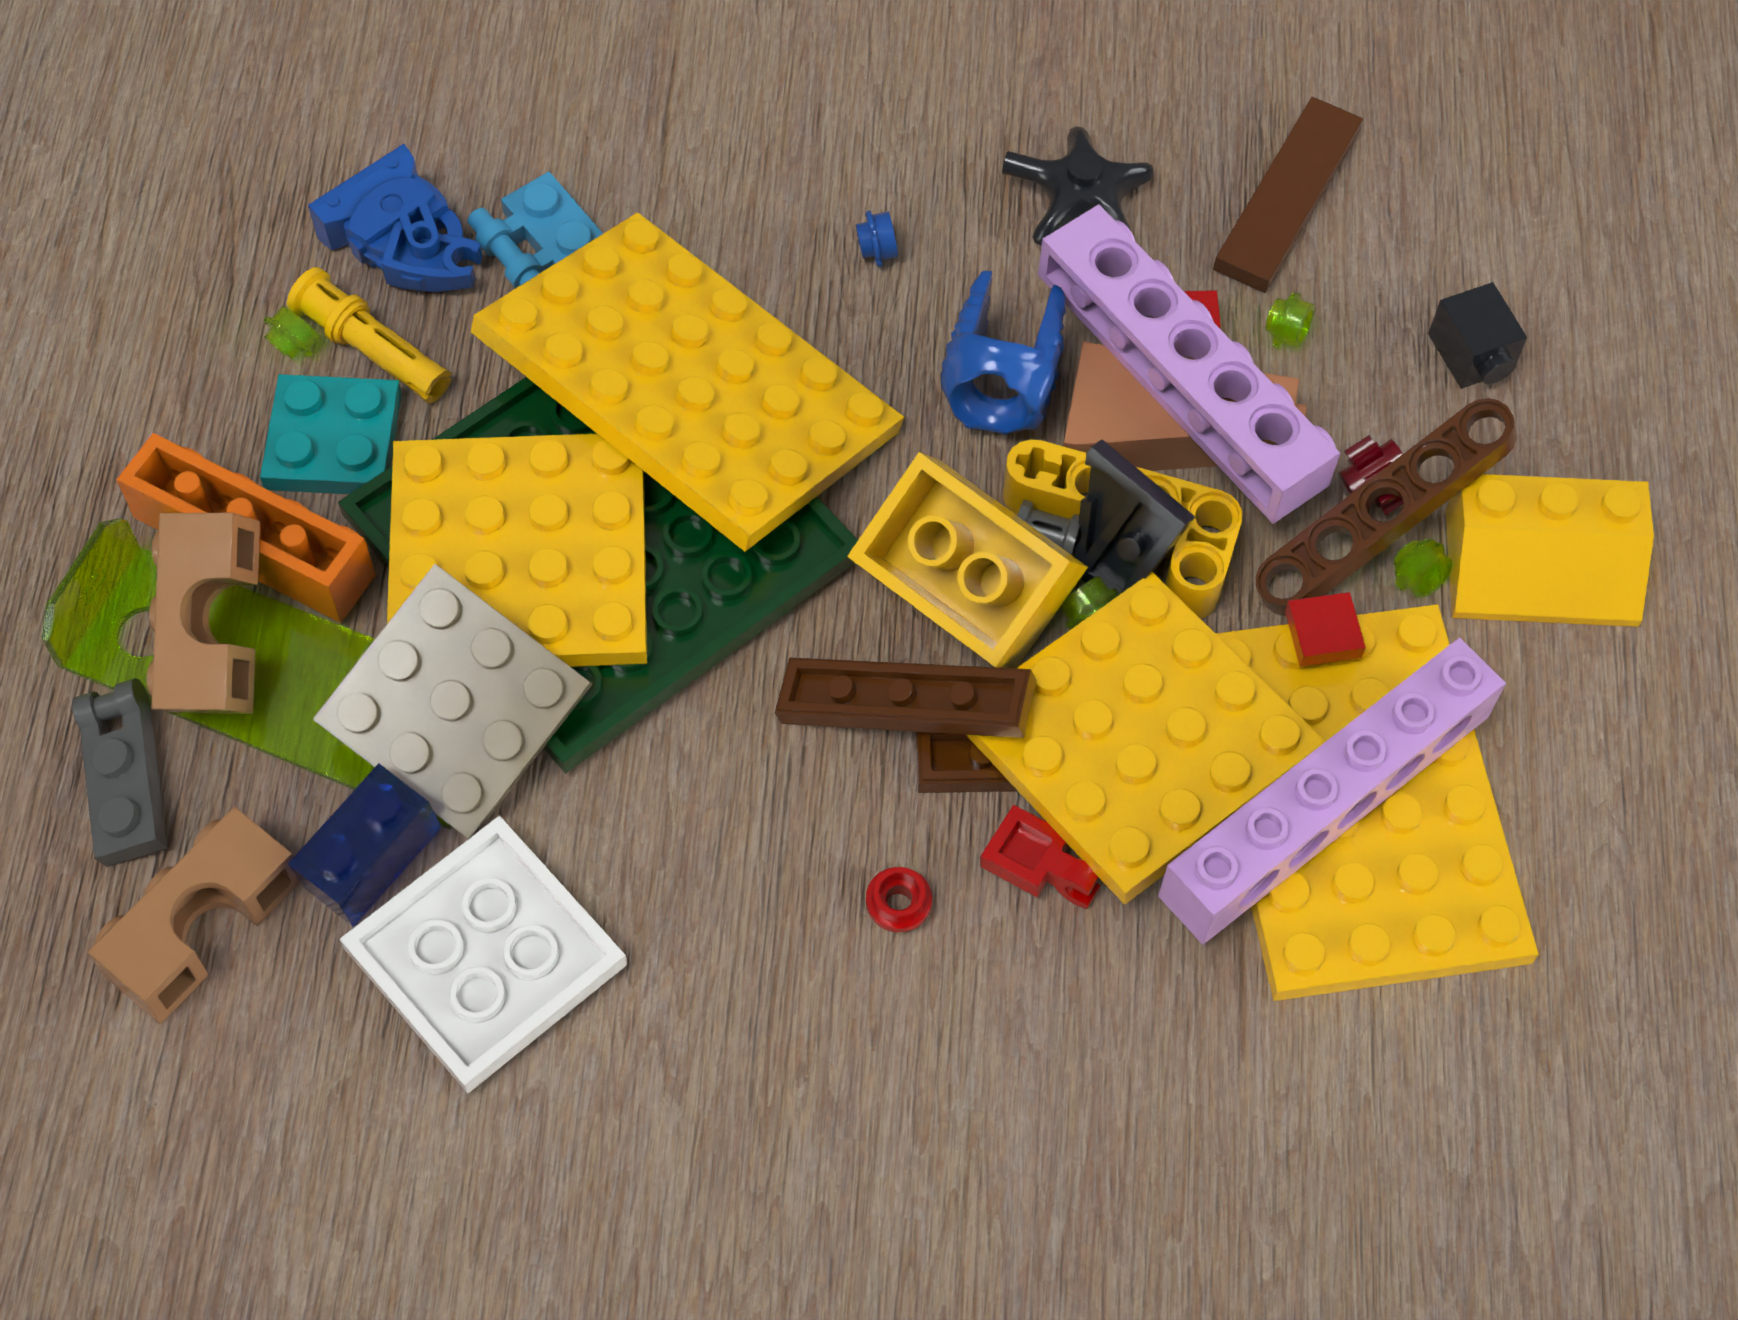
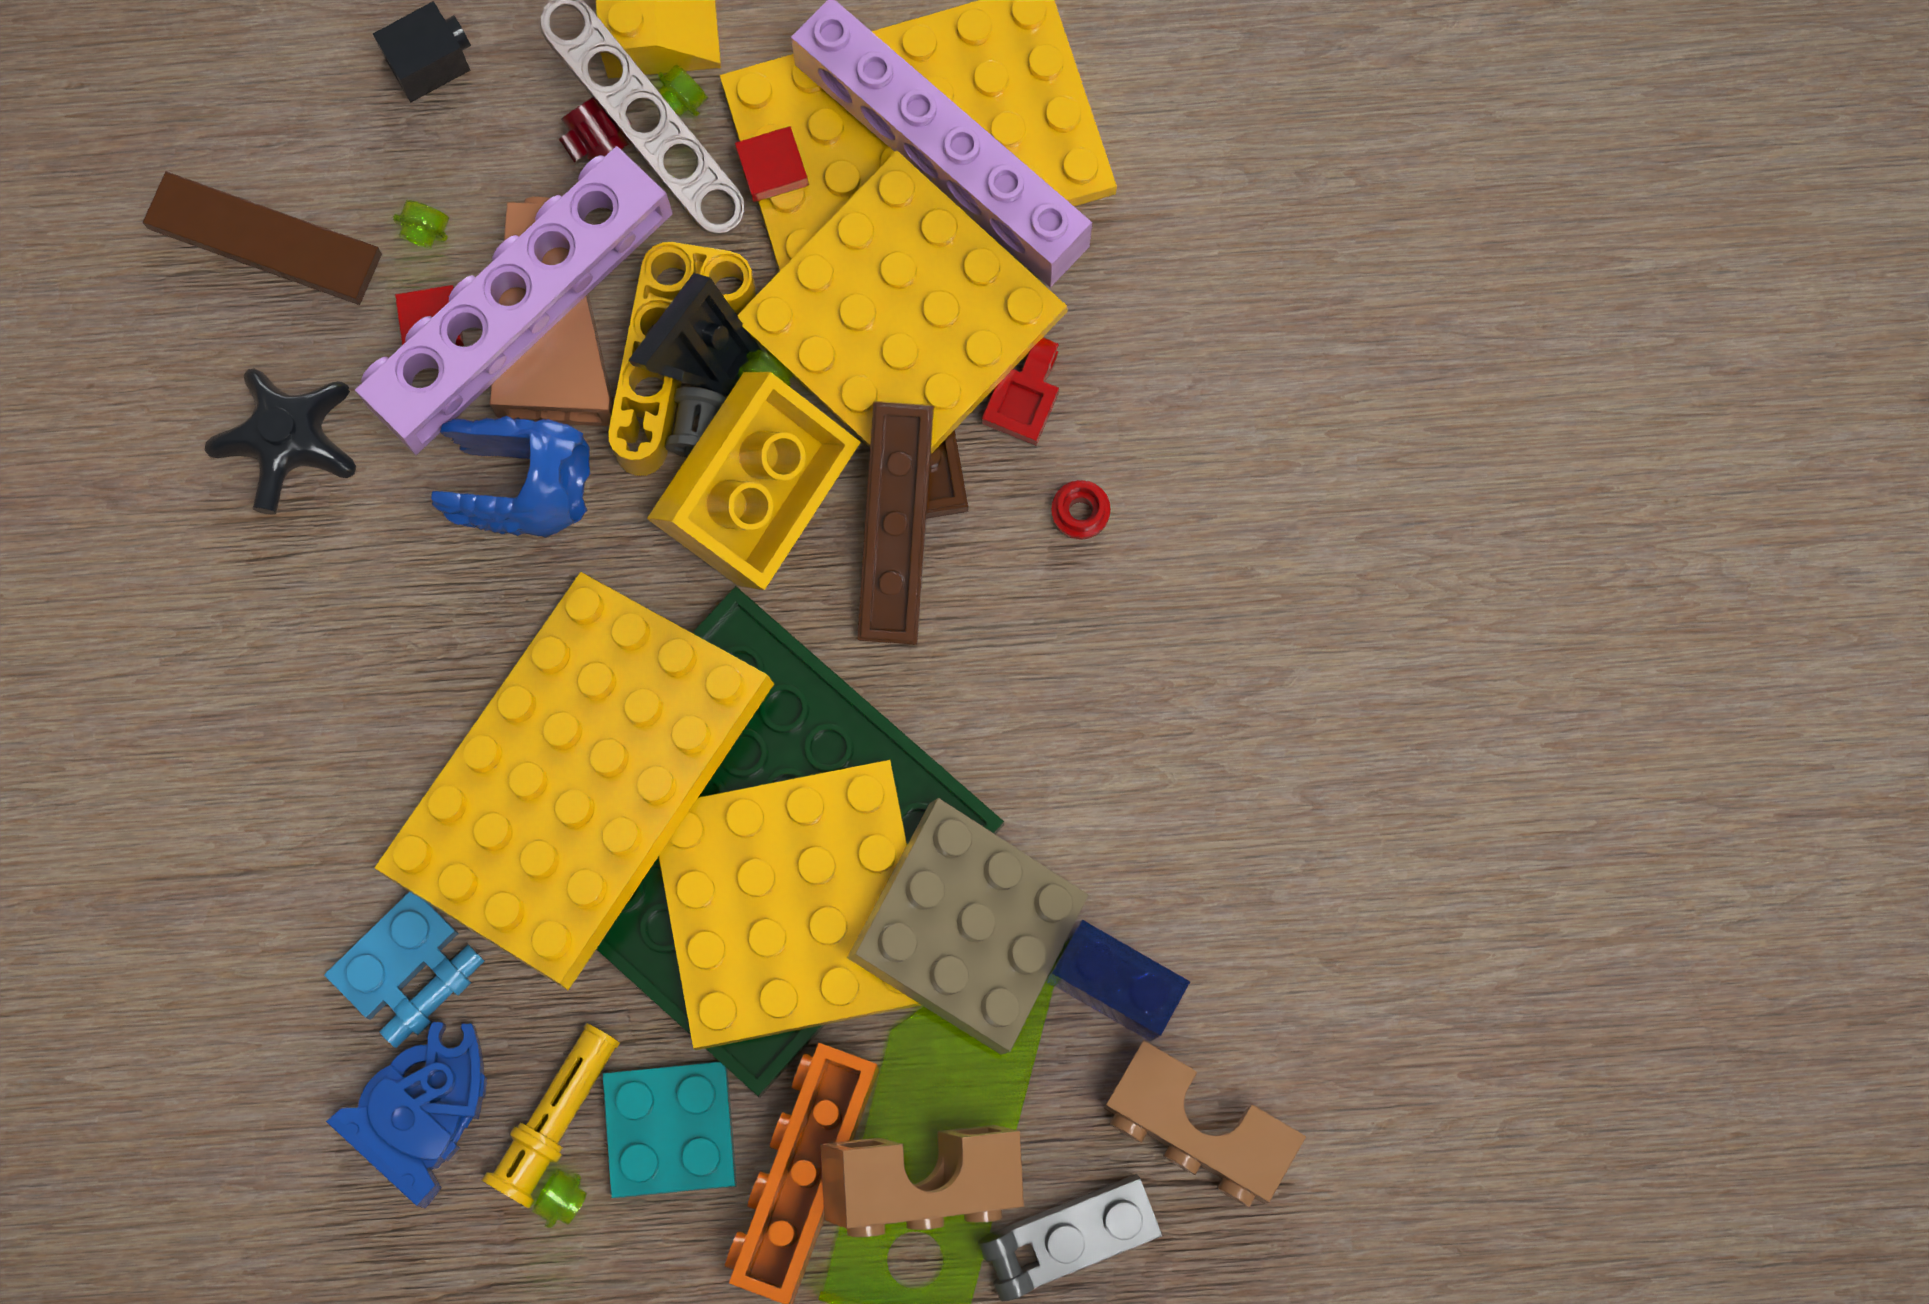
camera: 95 degrees left, 15 degrees up
white plate [340,815,628,1093] -> none
blue plate [856,210,898,267] -> none

